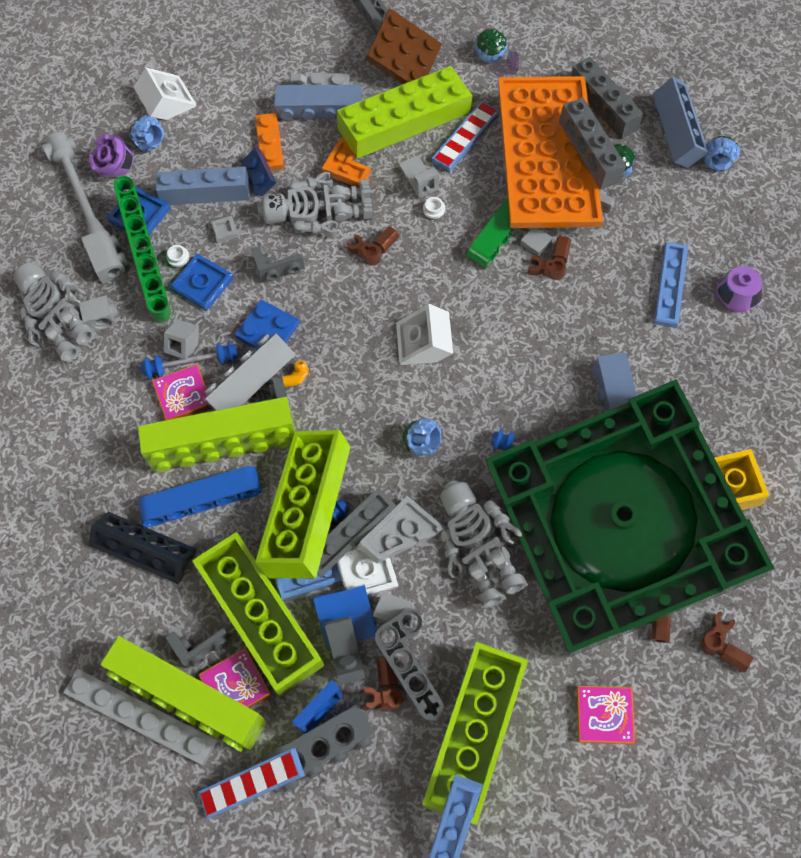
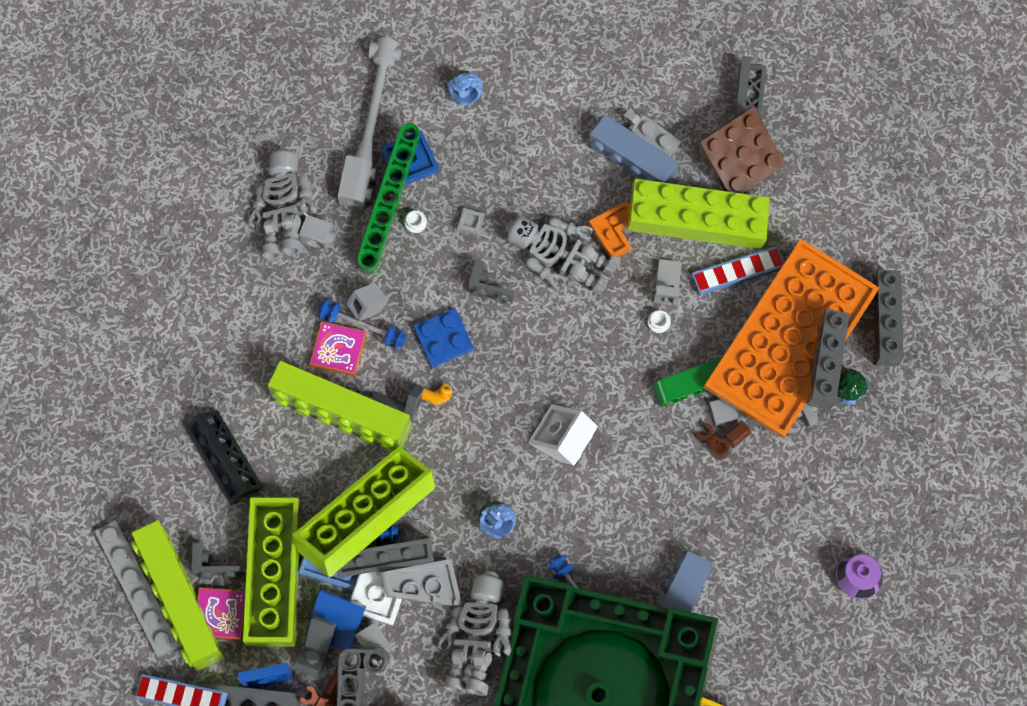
camera: 30 degrees right, 5 degrees up
medium lavender cone [89,134,134,177] -> none
white slope [134,67,196,120] -> none
blue beam [137,466,262,527] -> none
sand blue brick [156,166,250,205] -> none
blue tile [169,254,234,311] -> none
light grey brick [202,333,296,411] -> none
dark blue plate [241,148,277,196] -> none
orange plate [255,113,284,171] -> none
copper bar [346,226,399,266] -> none
dark green piece [474,28,508,63] -> none
clear purple tile [506,51,519,74] -> none
sand blue brick [653,77,709,168] -> none
medium blue tile [653,242,688,328] -> none
medium blue piece [704,135,740,172] -> none

